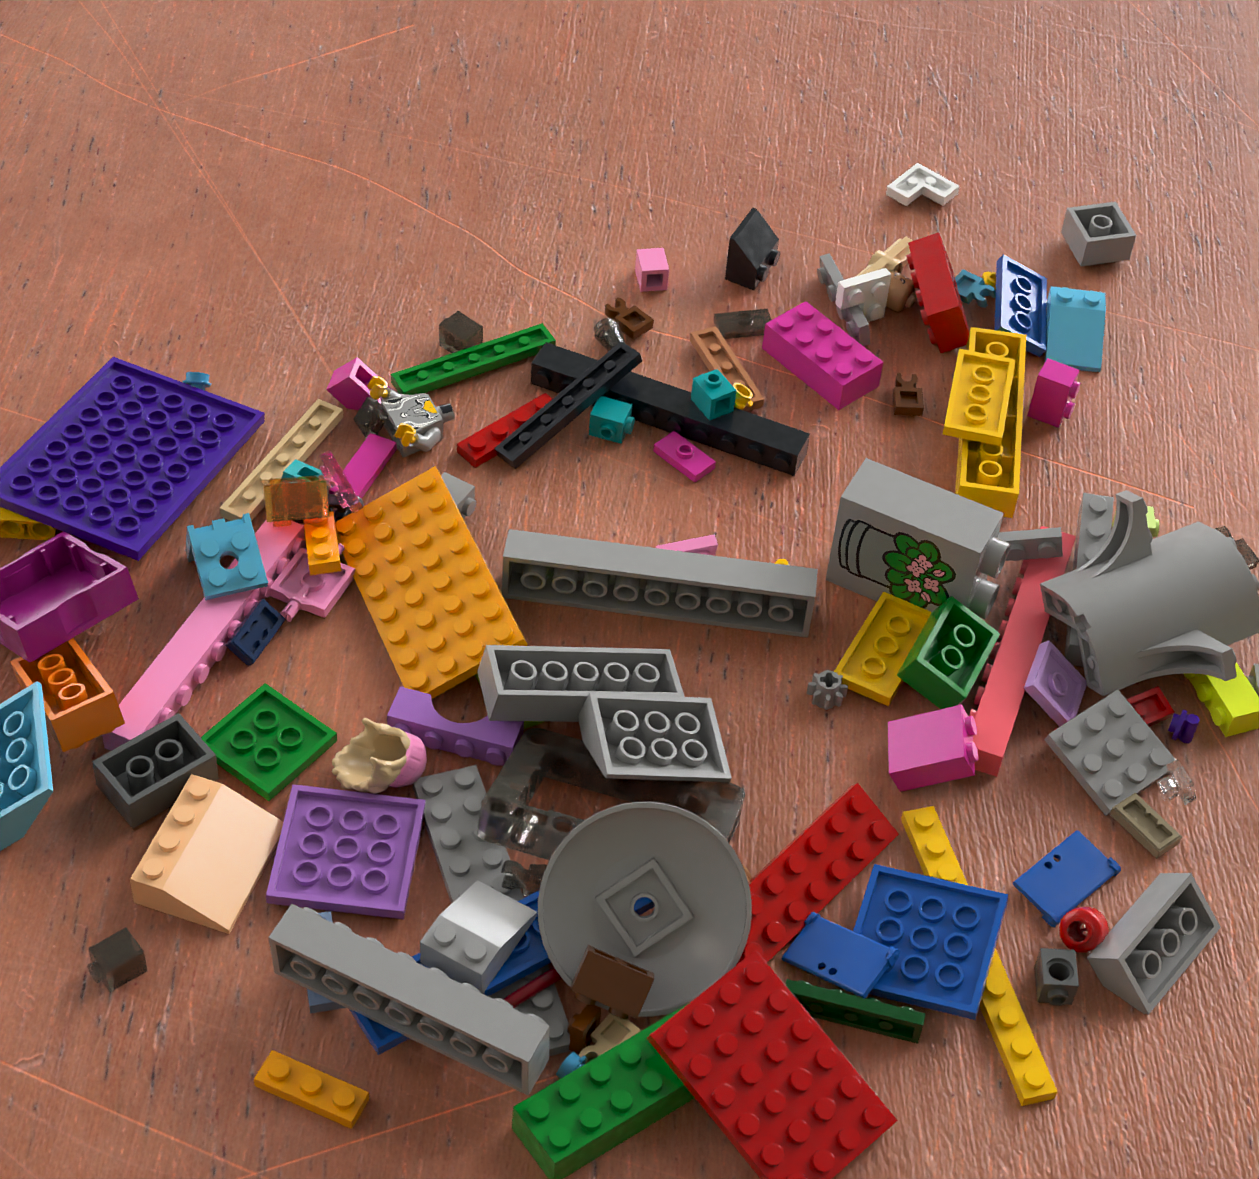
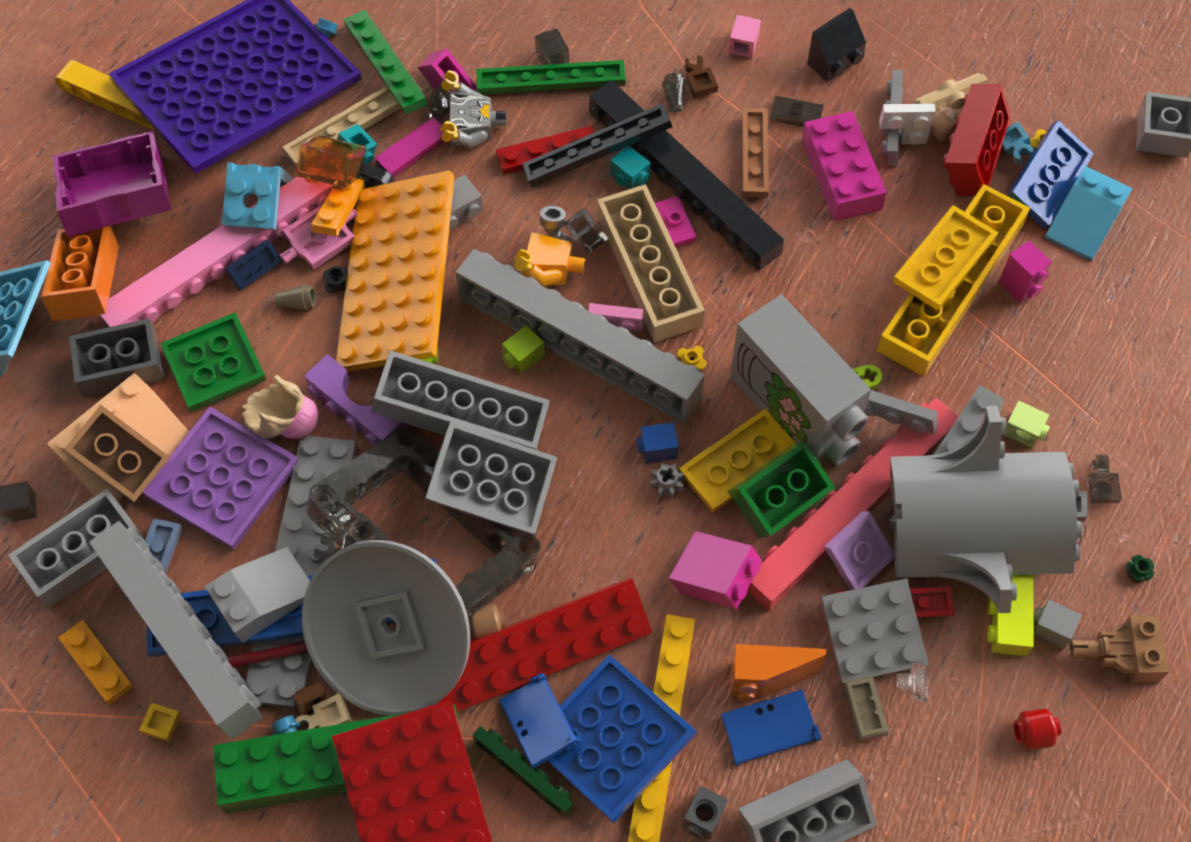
camera: 30 degrees right, 15 degrees up
clear pink plate [319,450,363,513] -> none
reddish brown brick [571,945,655,1020] -> none
teal brick [691,369,736,420] -> none
yellow plate [732,383,753,410] -> none
white plate [886,163,959,206] -> none
reddish brown plate [892,373,924,416] -> none
red head [1059,907,1109,953] -> none
dark purple plate [1168,710,1200,744] -> none
none -> light grey brick [8,488,145,609]
none -> medium nougat brick [63,405,170,503]
none -> yellow plate [139,703,181,742]
none -> dark tan cone [275,284,316,310]
none -> black plate [323,266,348,293]
none -> green plate [343,10,427,115]
none -> lime brick [502,325,545,374]
none -> light orange torso [514,206,585,287]
none -> clear smoke brick [564,208,609,254]
none -> tan brick [597,184,705,343]
none -> blue brick [636,422,679,463]
none -> orange slope [731,644,826,702]

